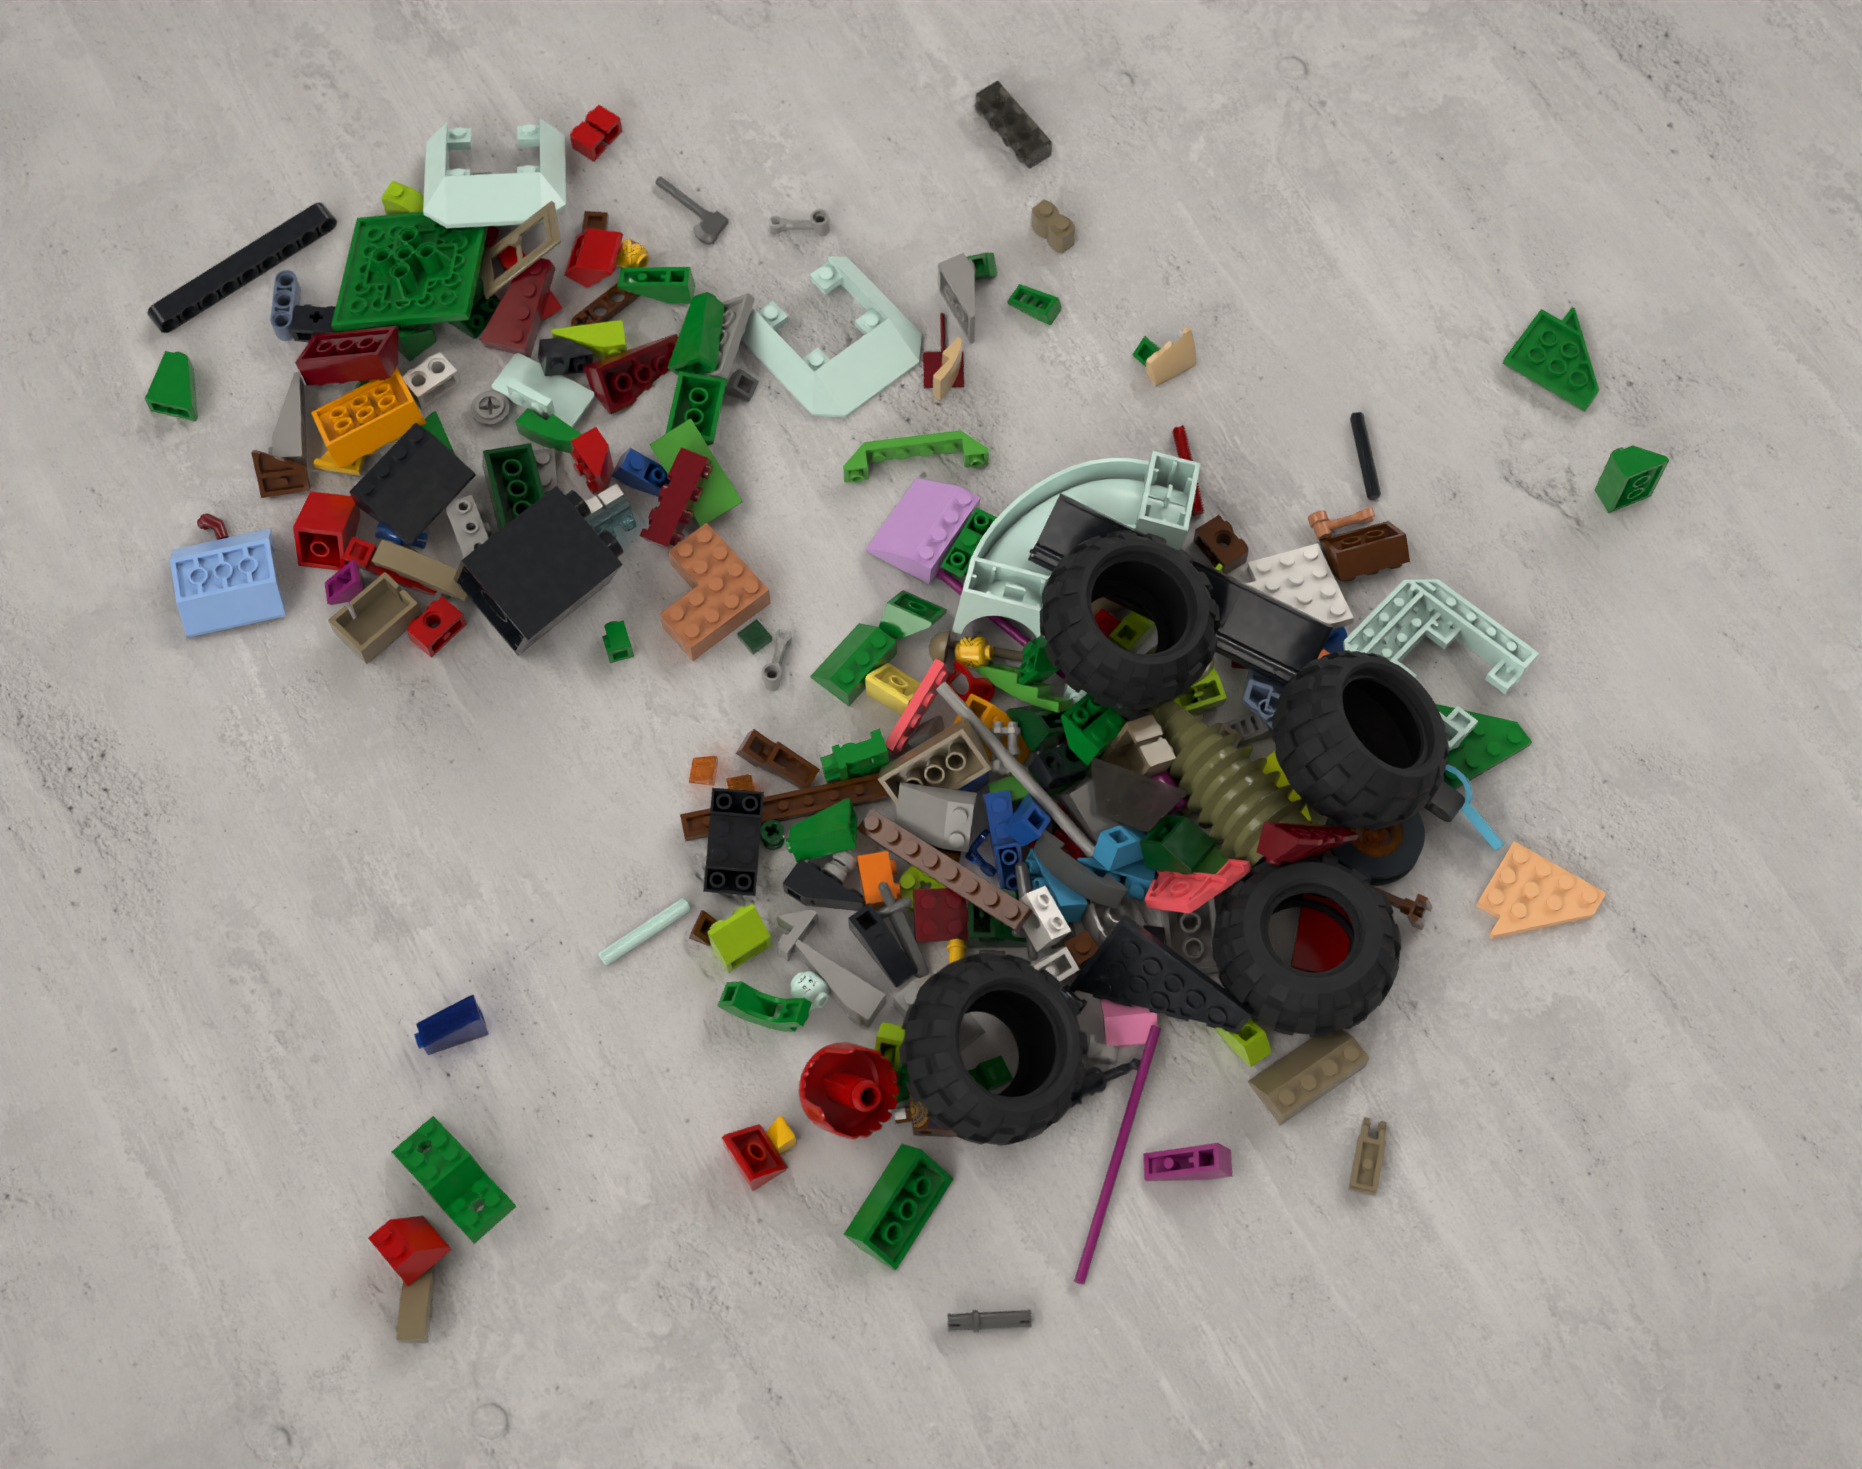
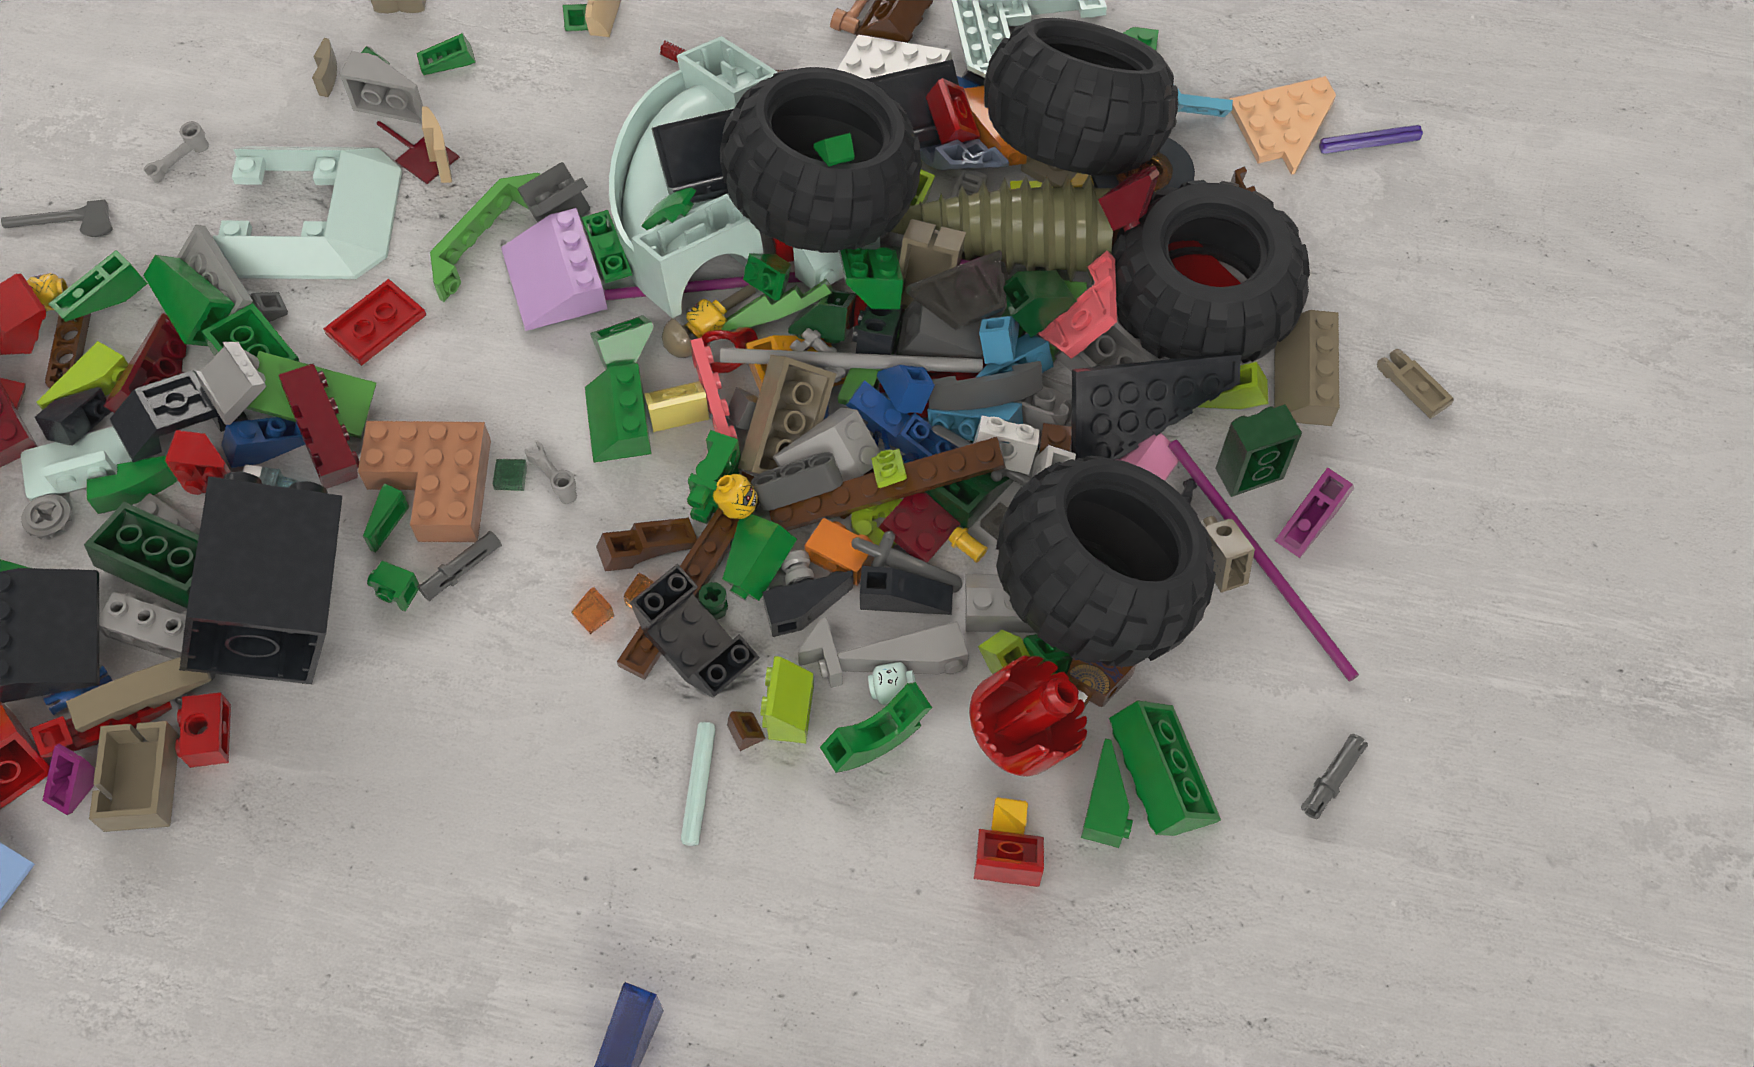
camera: 50 degrees left, 5 degrees down
none -> black slope [110,370,248,463]
none -> light grey slope [196,342,266,425]
none -> dark tan slope [312,38,337,98]
none -> red tile [323,279,426,366]
none -> green slope [363,484,409,553]
none -> dark grey pin [417,531,502,602]
none -> dark grey bracket [518,162,590,223]
none -> green slope [641,187,696,230]
none -> yellow head [713,474,758,519]
none -> dark grey beam [751,452,843,511]
none -> green slope [813,133,855,167]
none -> lime bracket [871,449,907,488]
none -> red slope [926,78,981,145]
none -> green slope [1081,738,1133,848]
none -> dark tan torso [1201,516,1255,593]
none -> dark green brick [1215,404,1302,497]
none -> axle [1319,125,1423,154]

